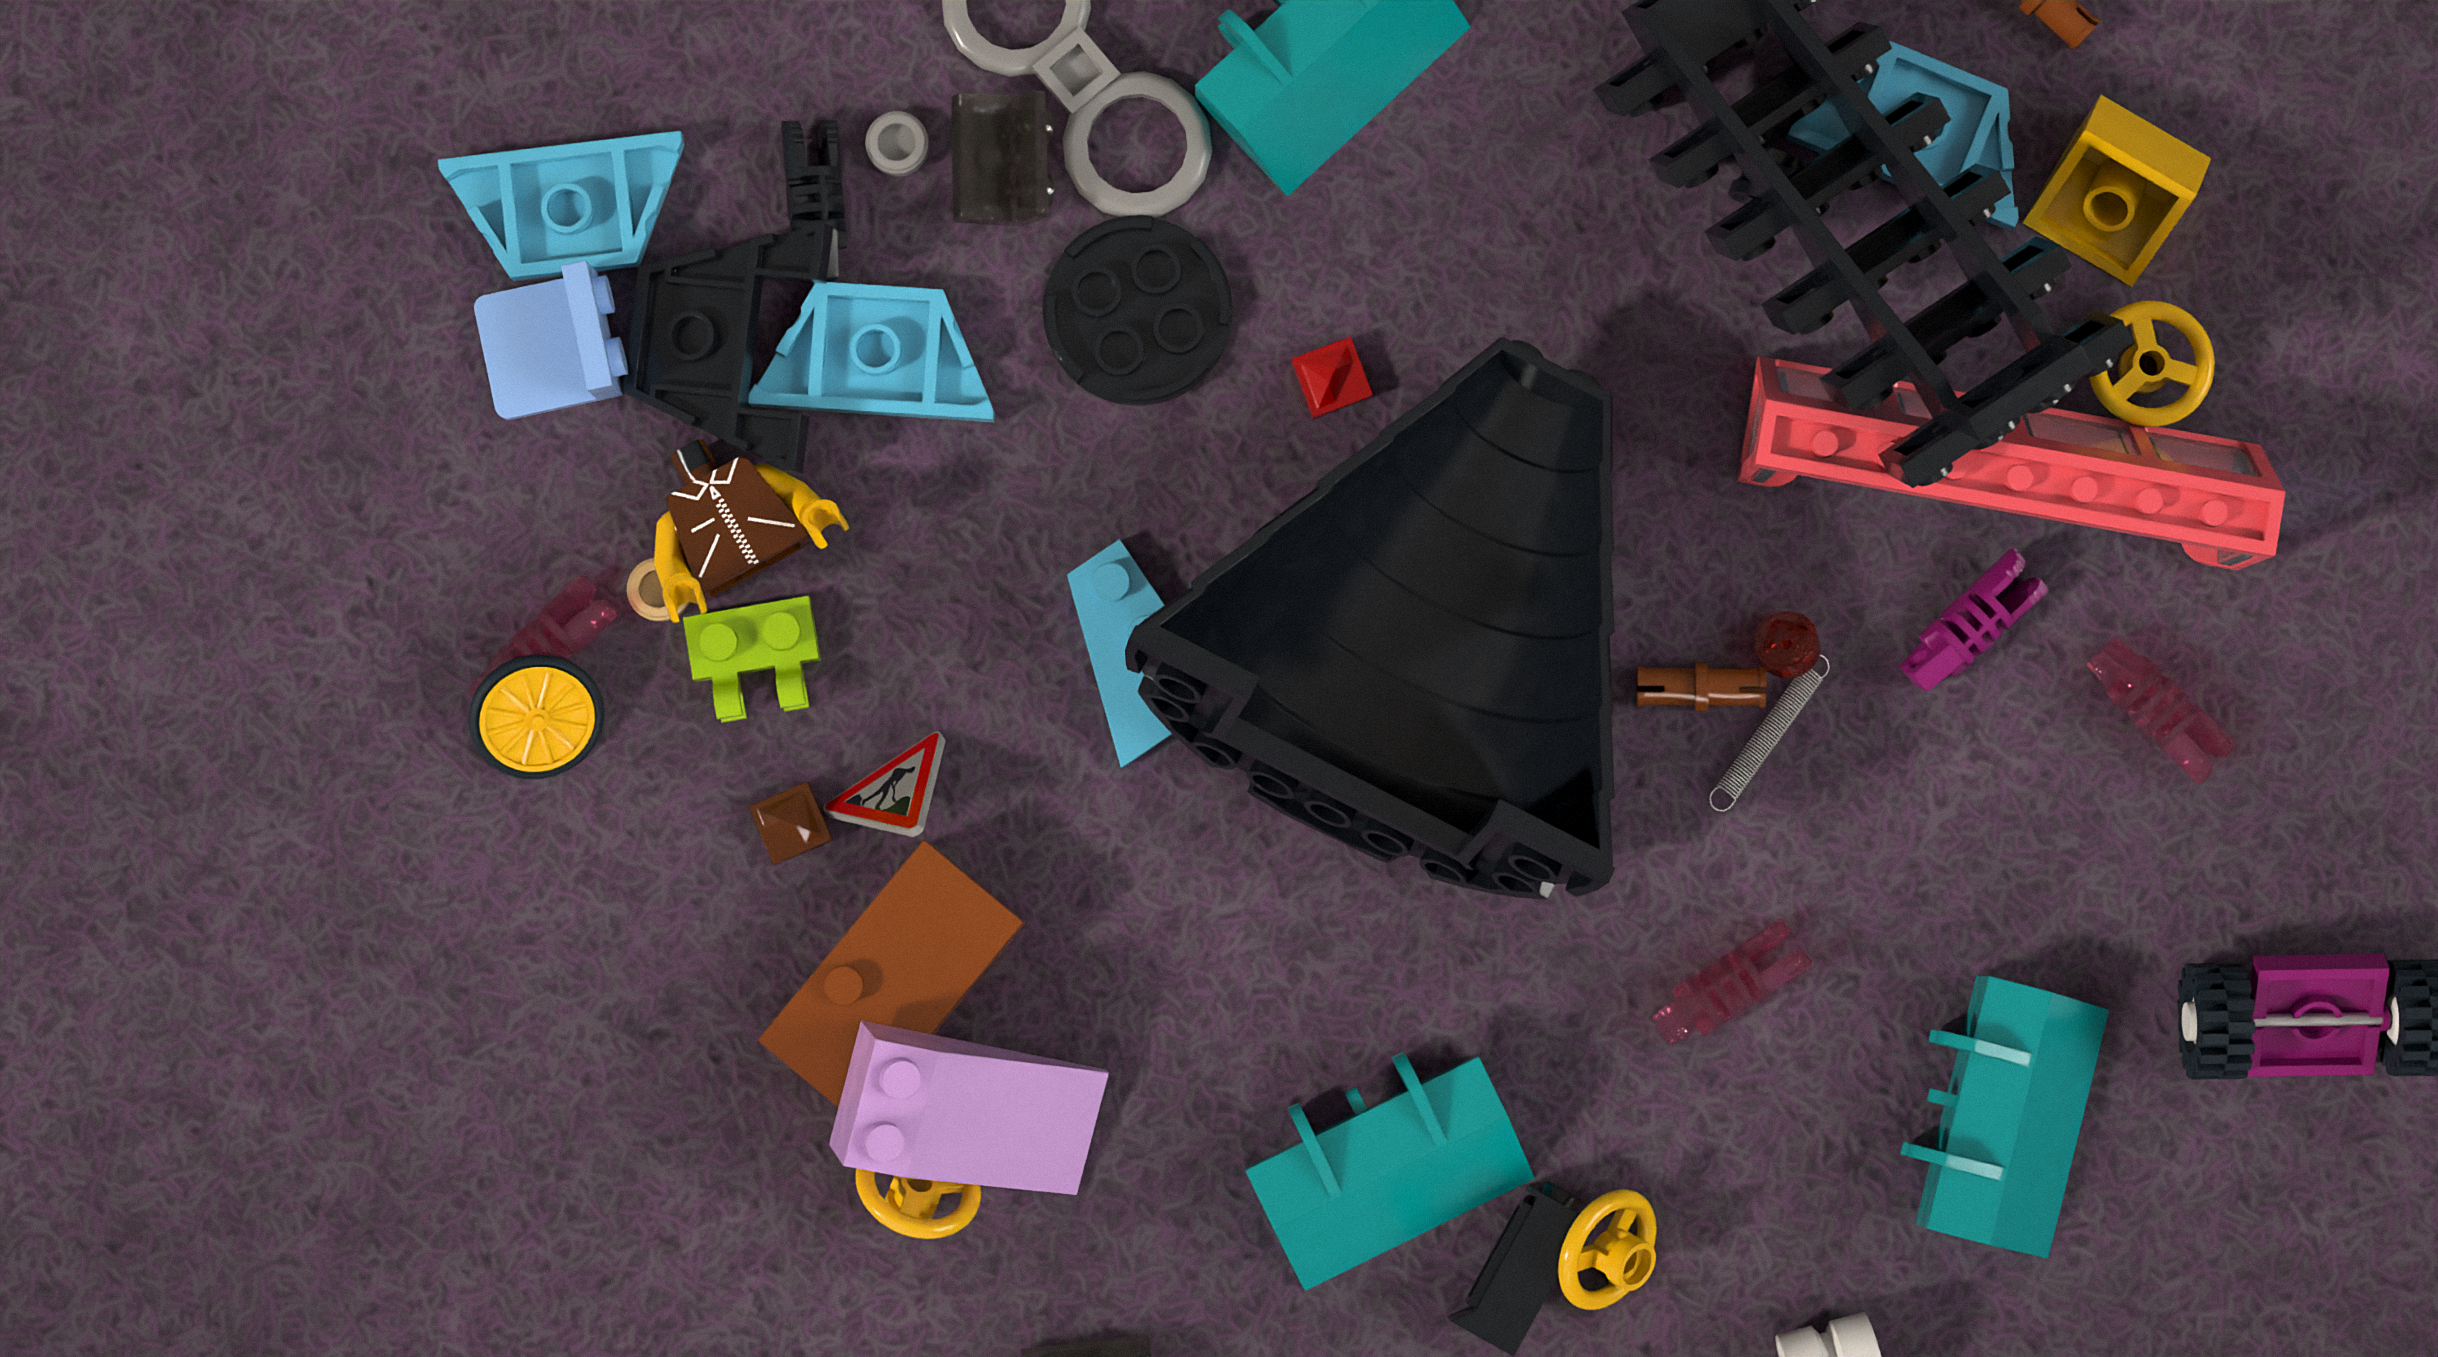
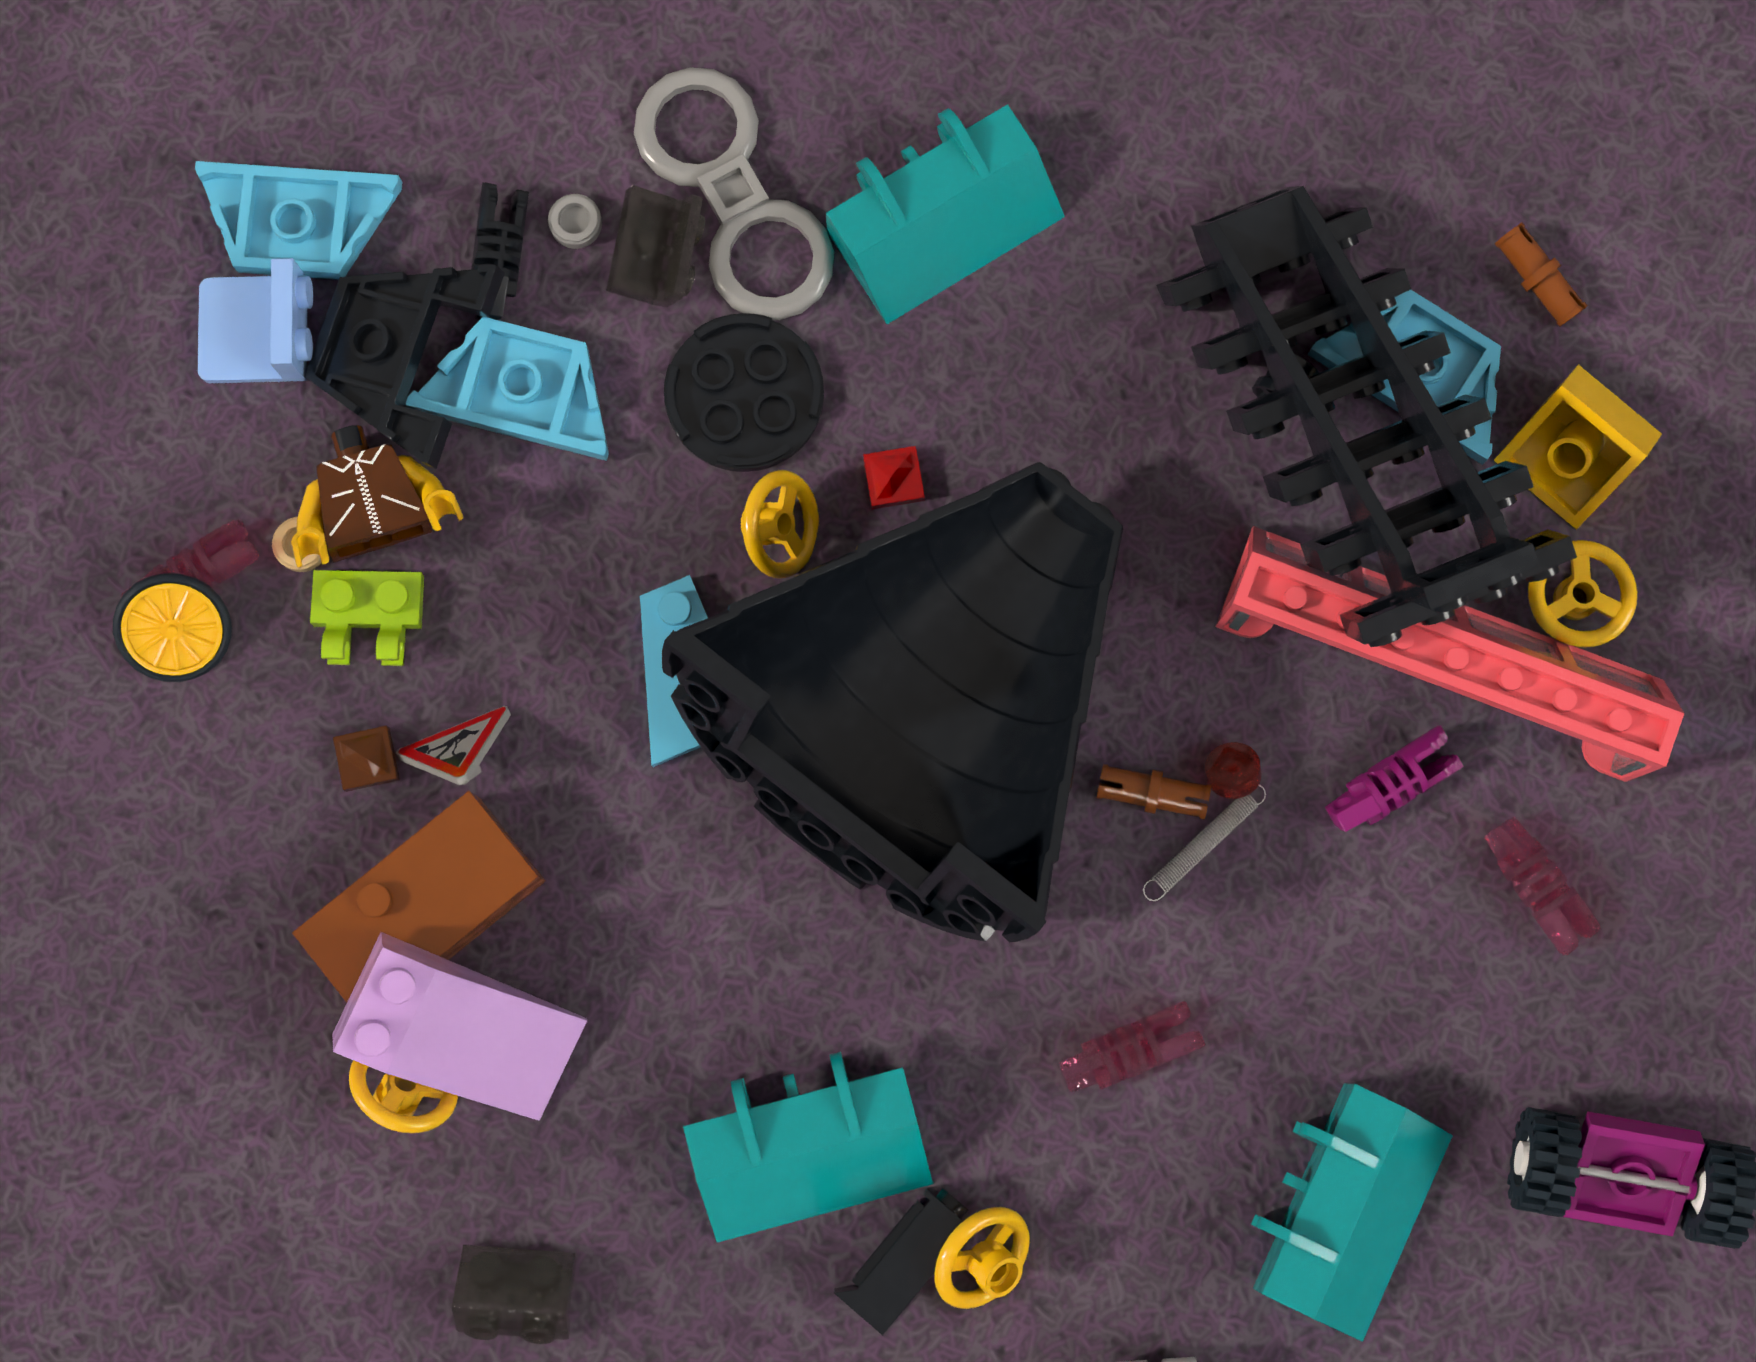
camera: 10 degrees right, 5 degrees down
none -> yellow piece [741,470,819,579]

